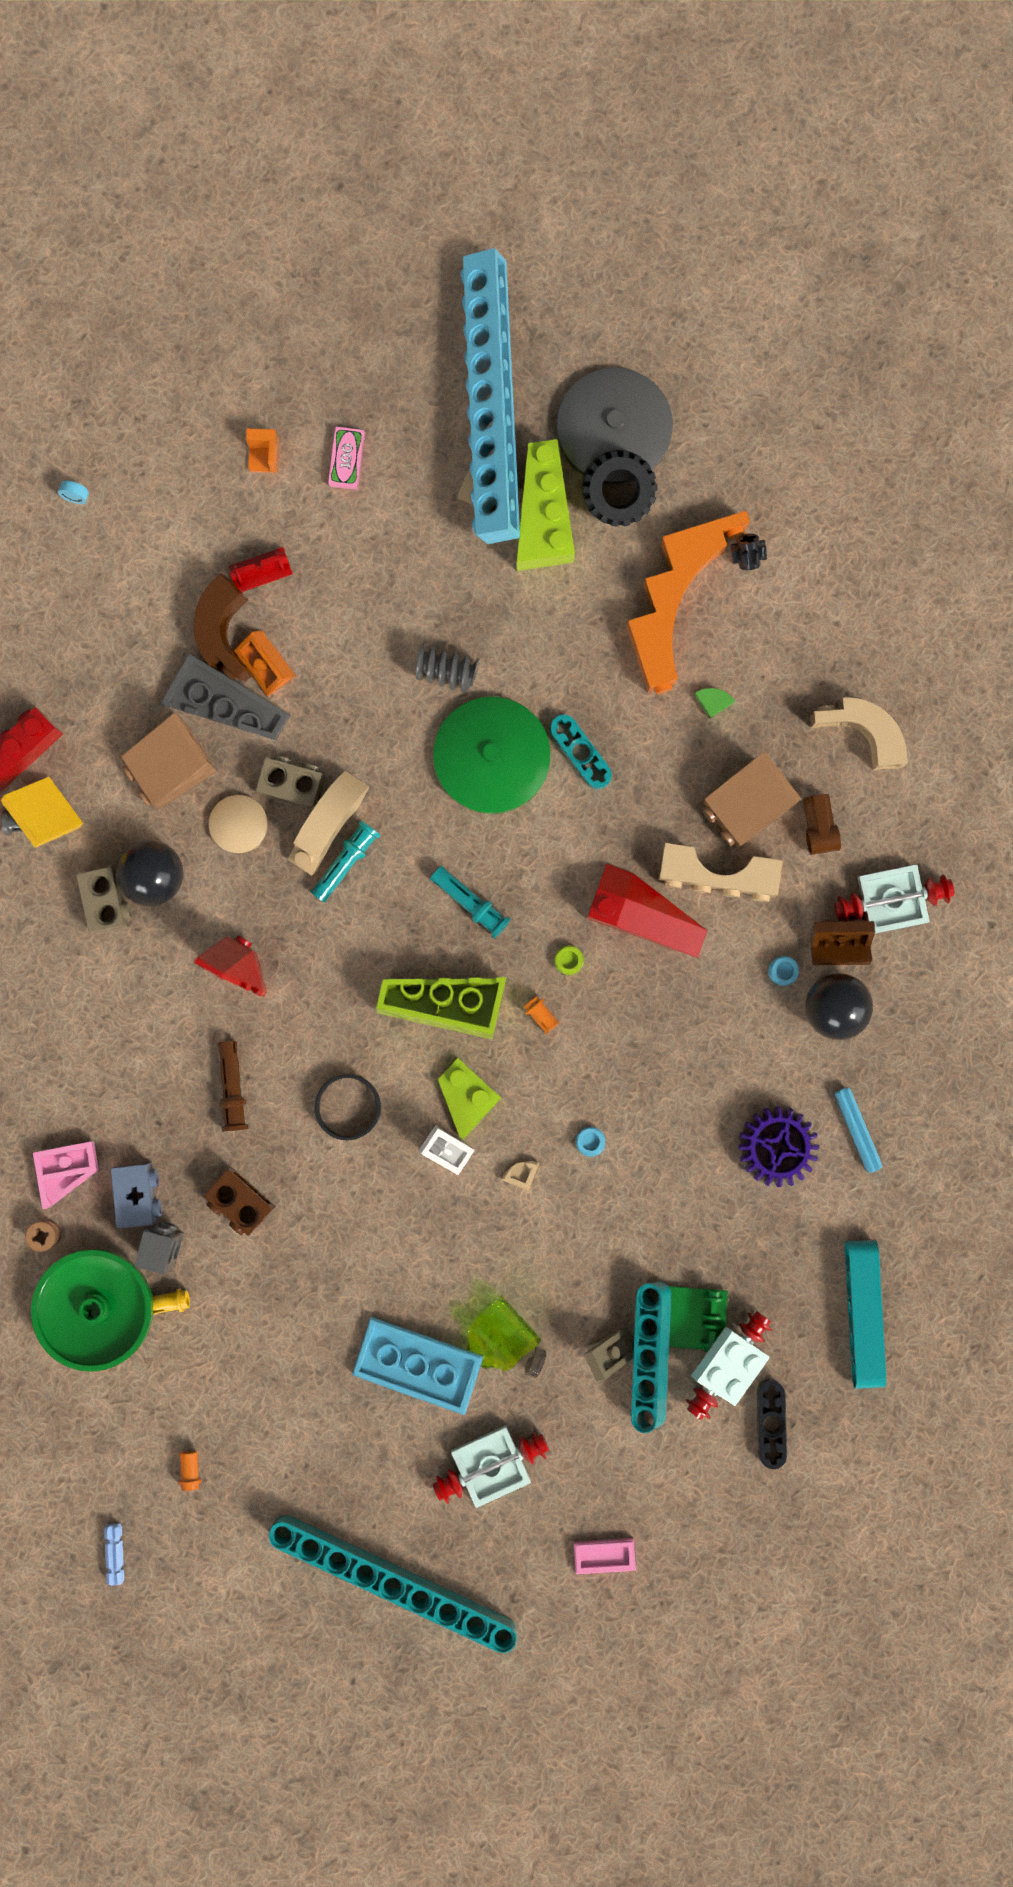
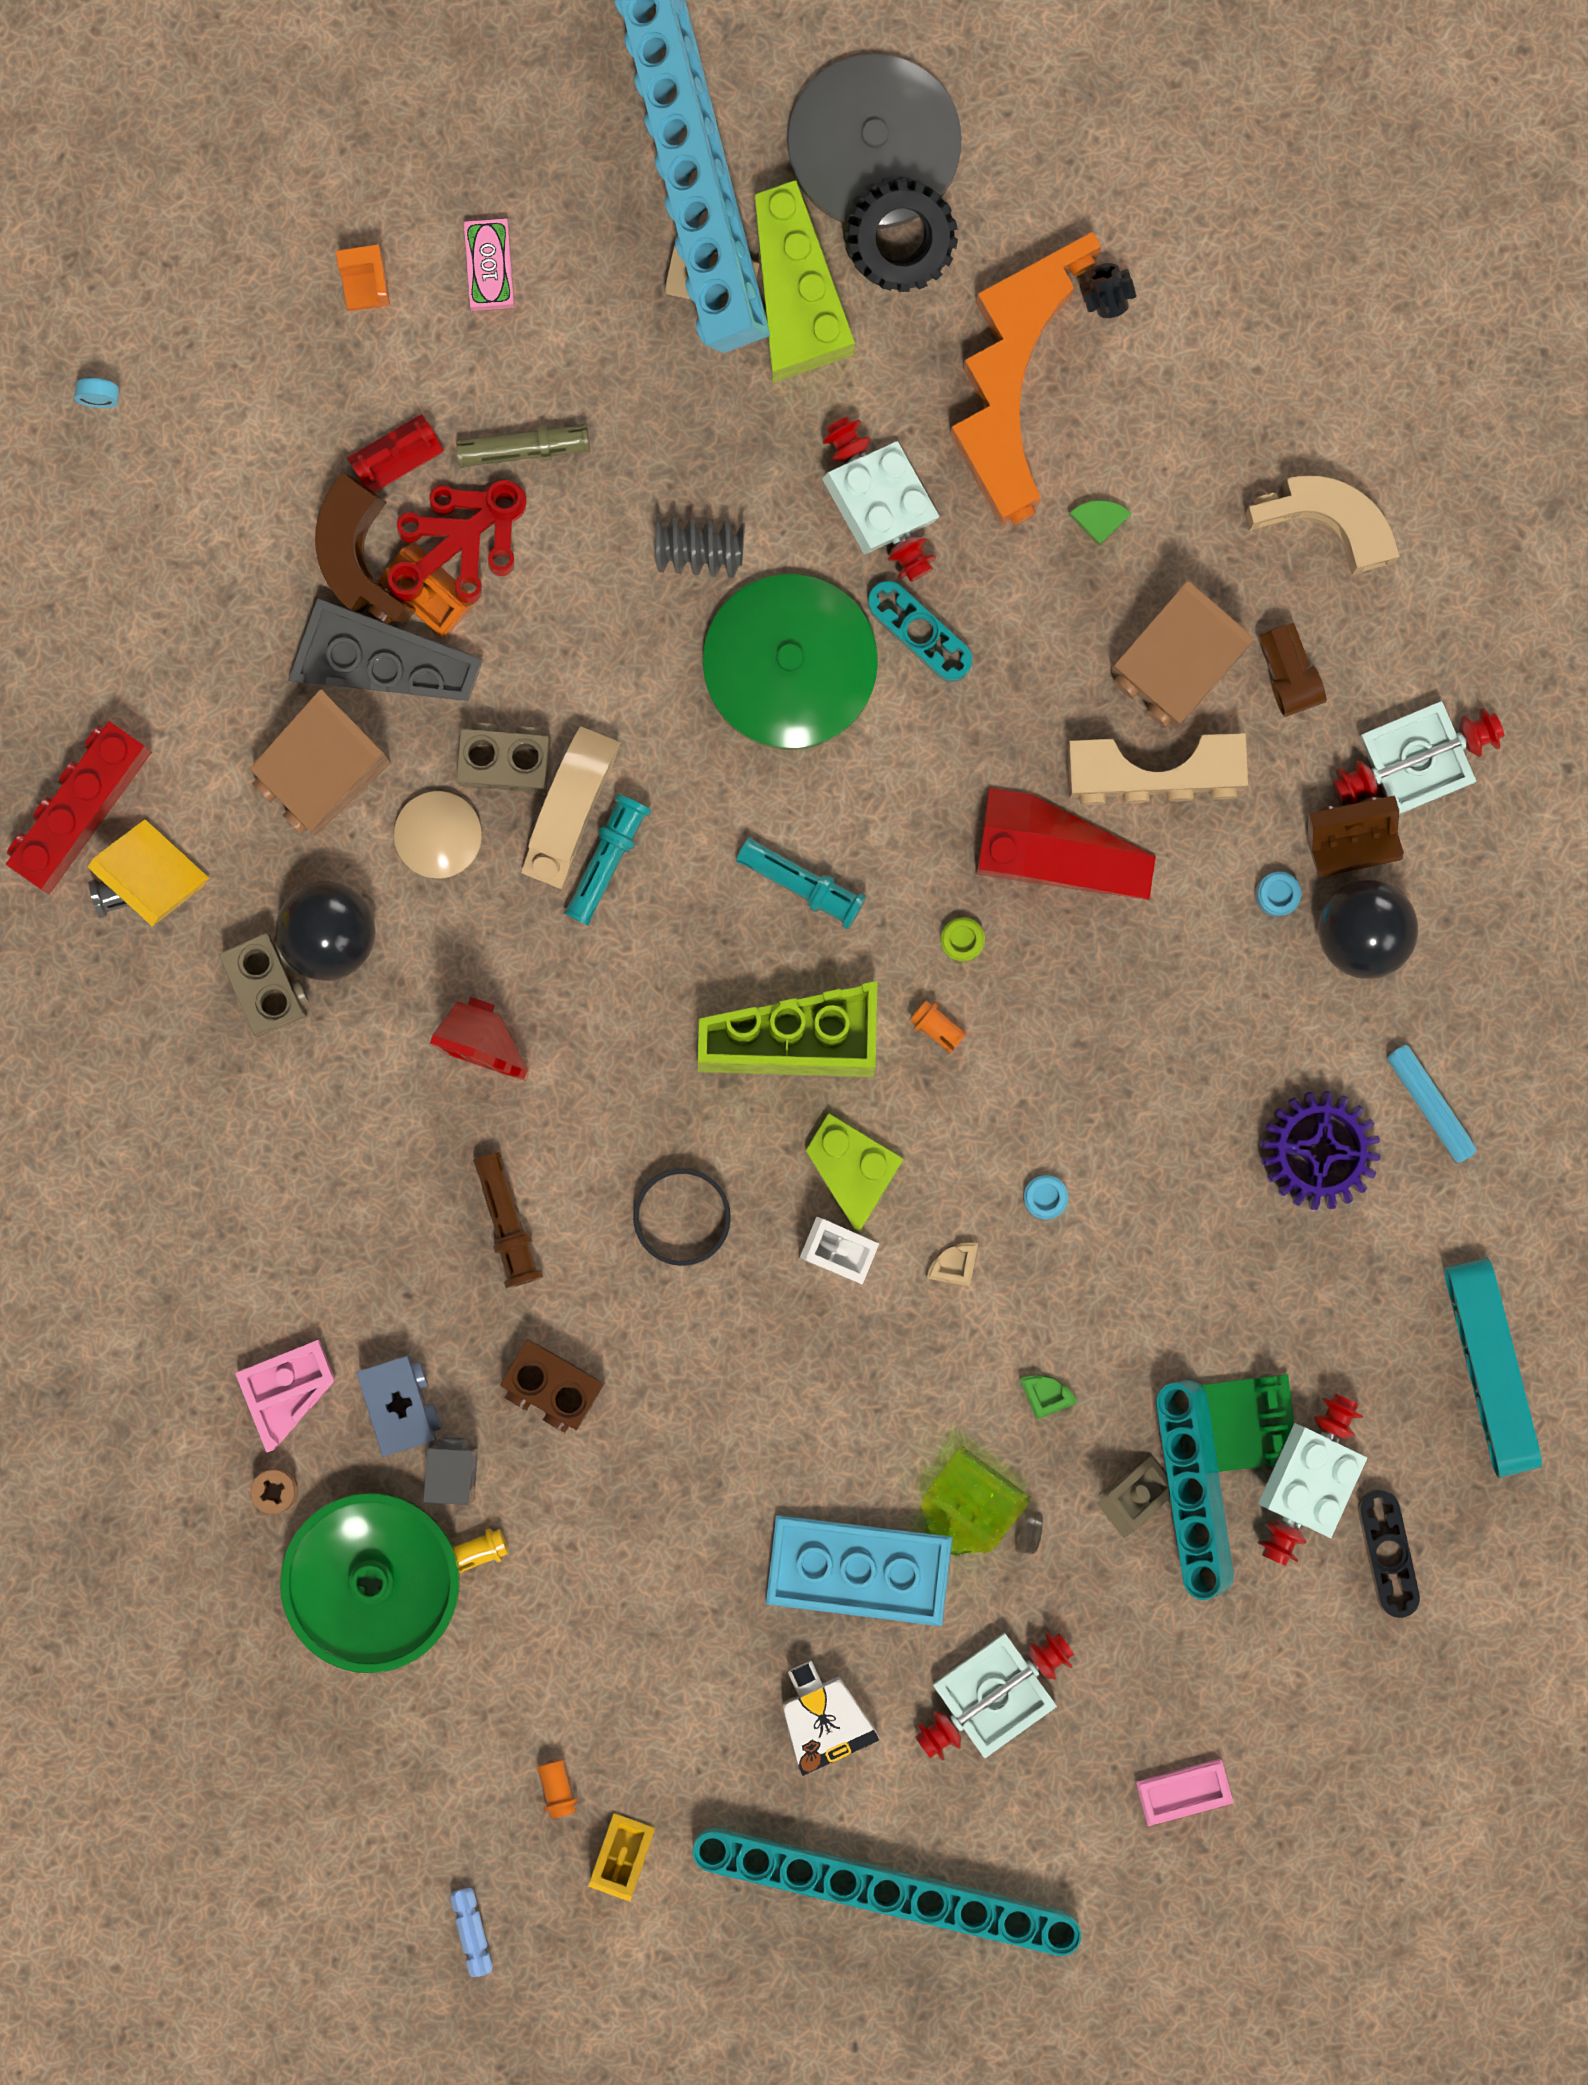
camera: 20 degrees left, 0 degrees up
none -> red plant [388,480,527,604]
none -> olive pin [456,424,590,468]
none -> yellow slope [588,1813,655,1902]
none -> white torso [783,1661,880,1776]
none -> light aqua plate [822,417,940,582]
none -> bright green tile [1019,1375,1078,1420]

